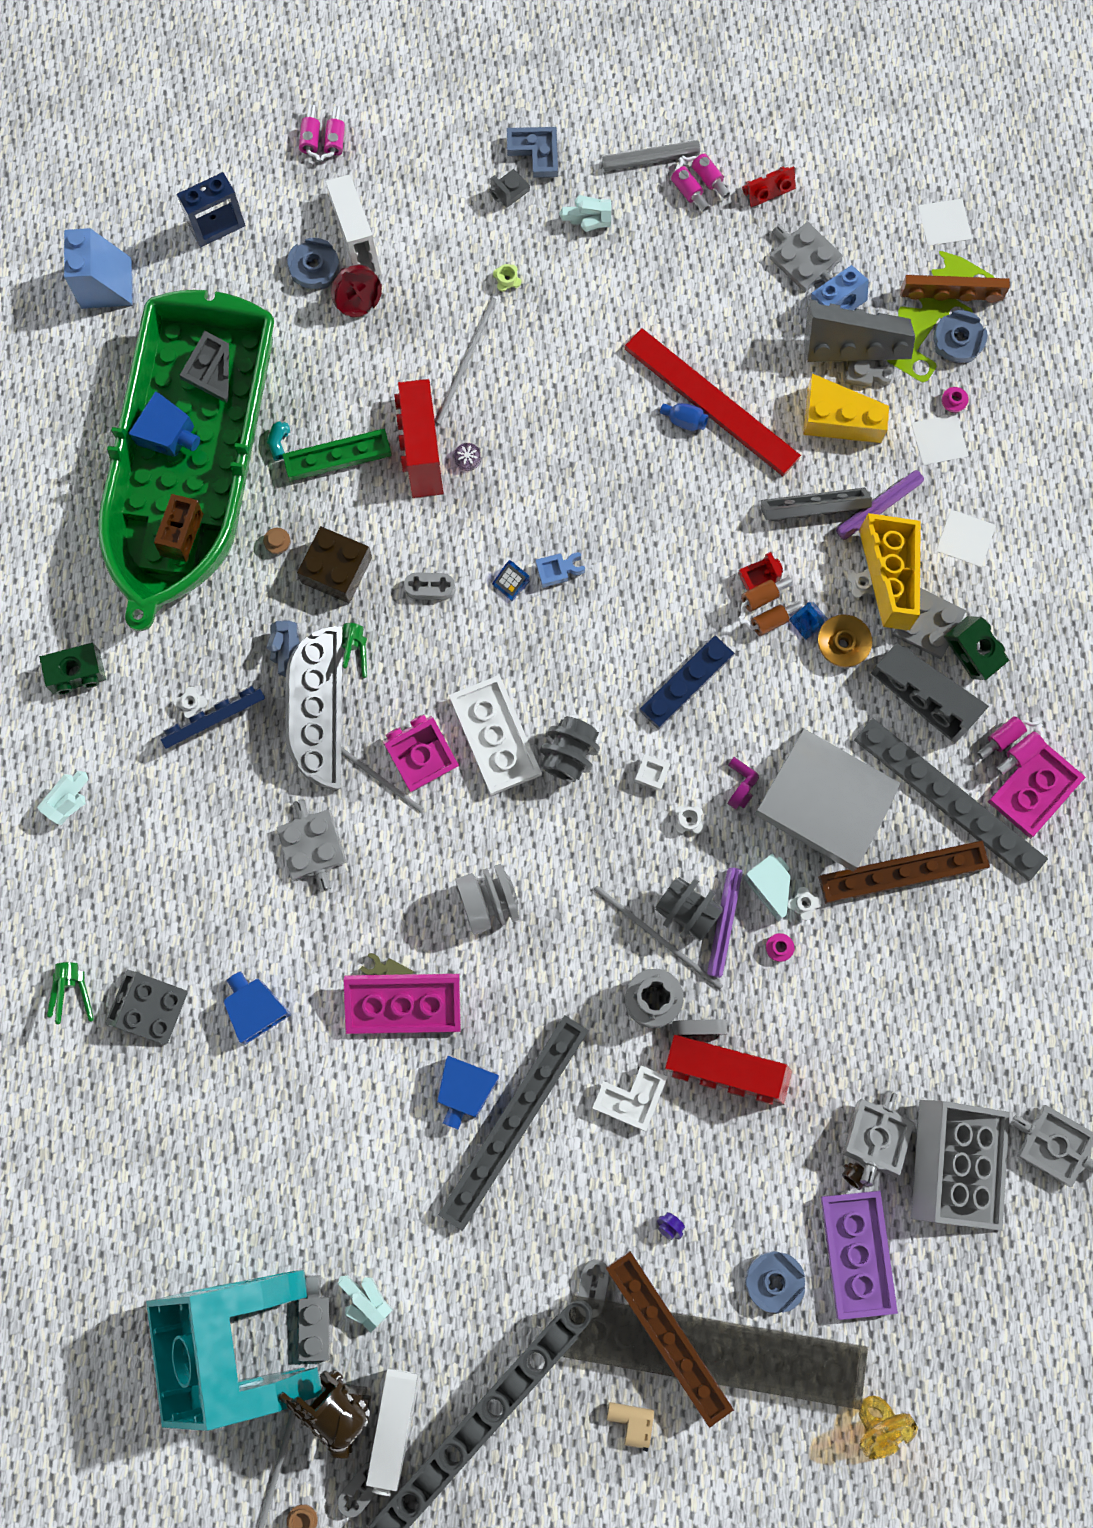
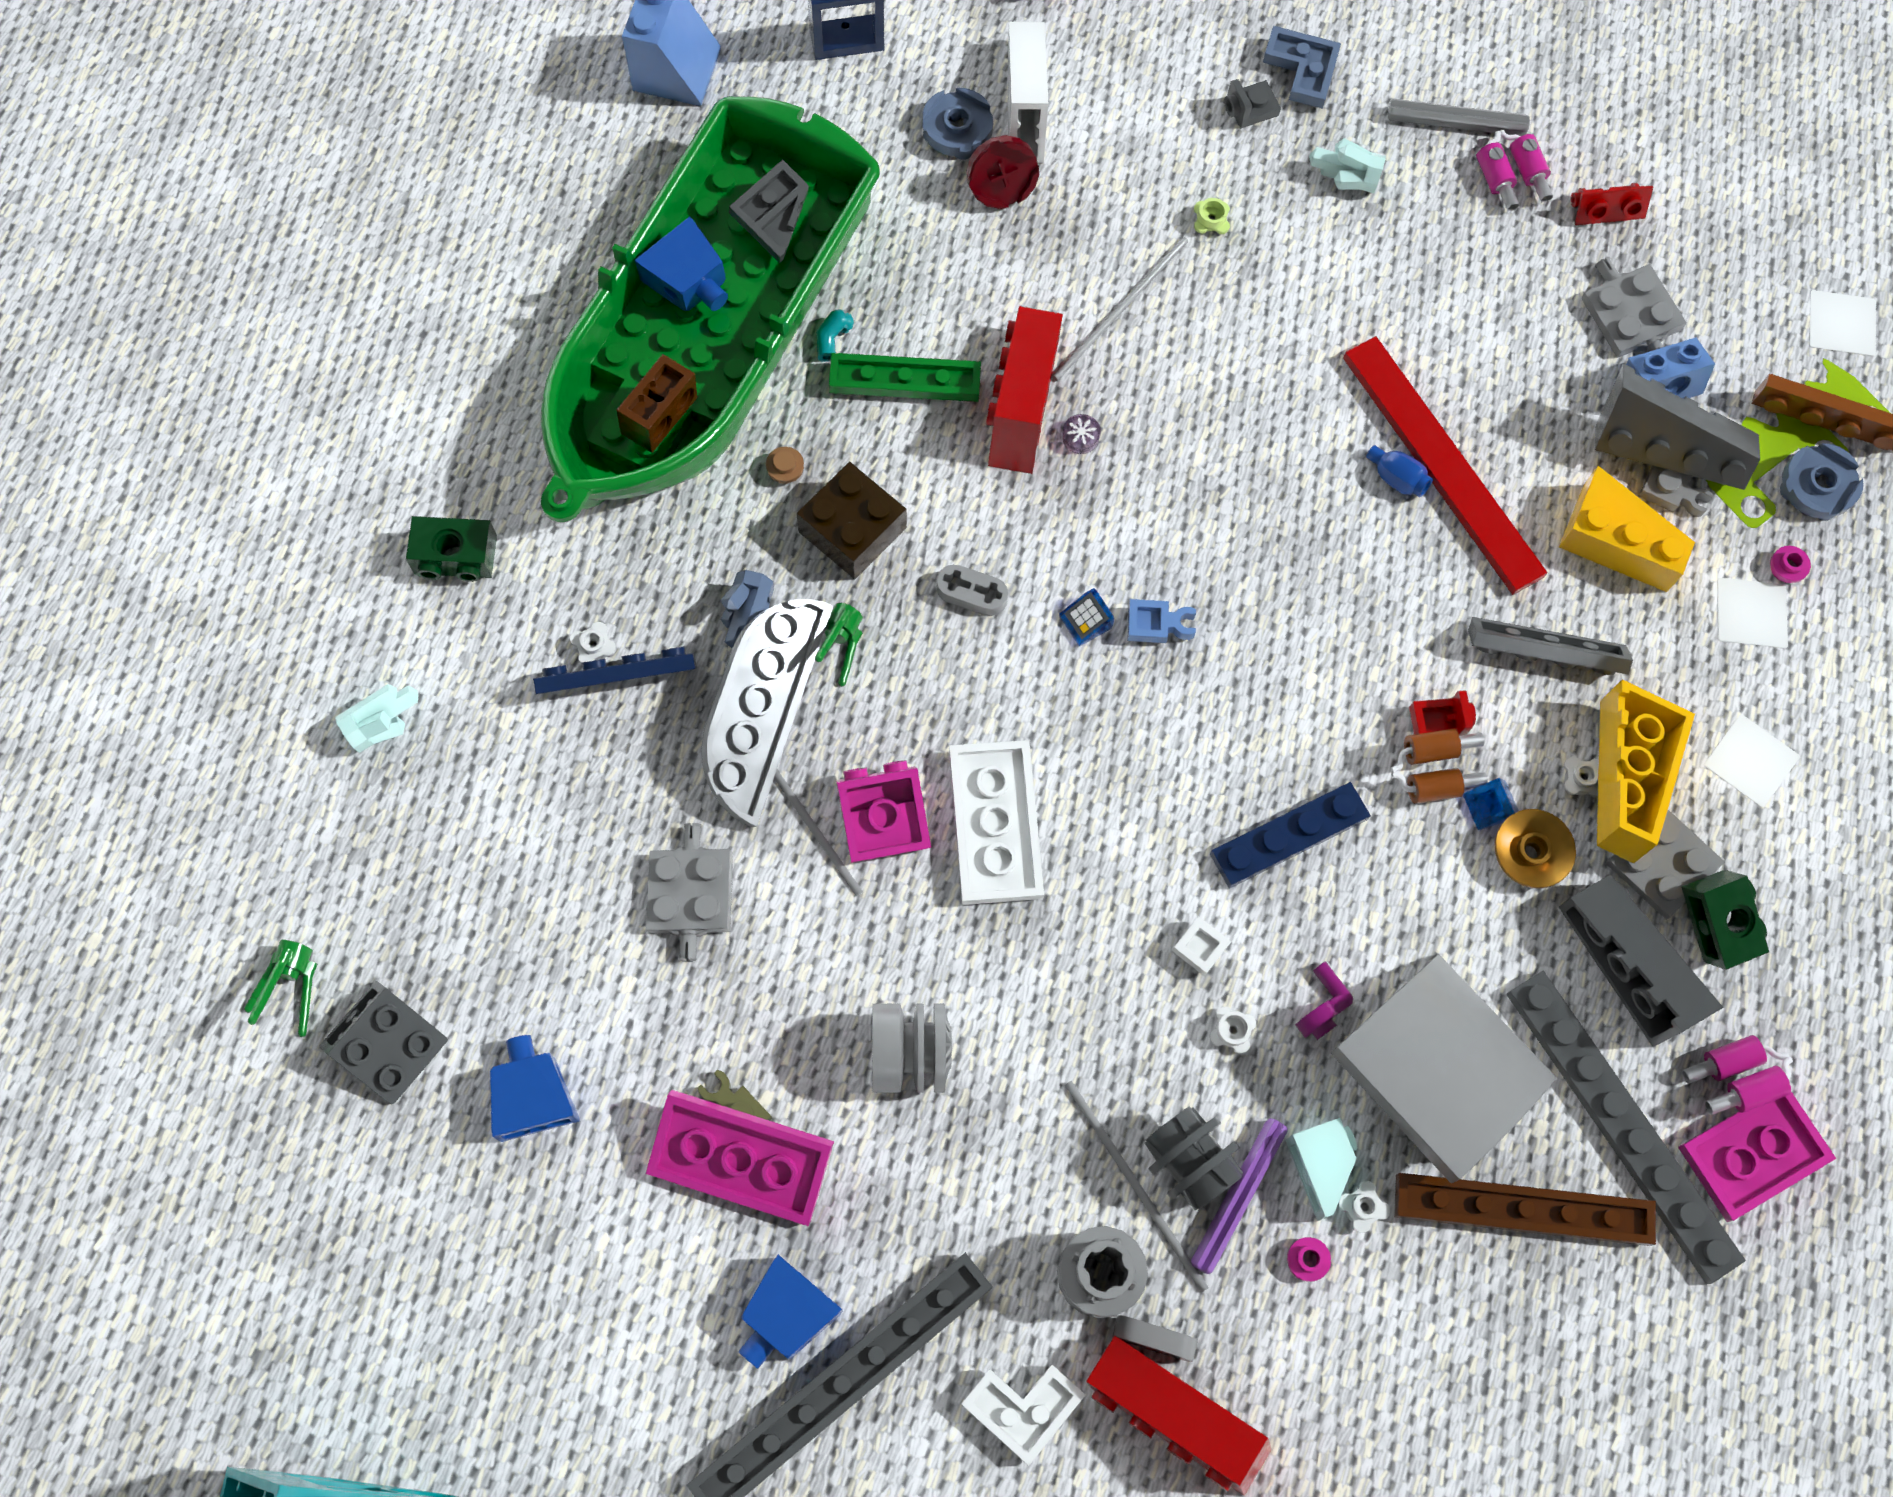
camera: 15 degrees right, 5 degrees down
dark grey piece [540,716,600,782] -> none
medium lavender axle [836,470,924,540] -> none

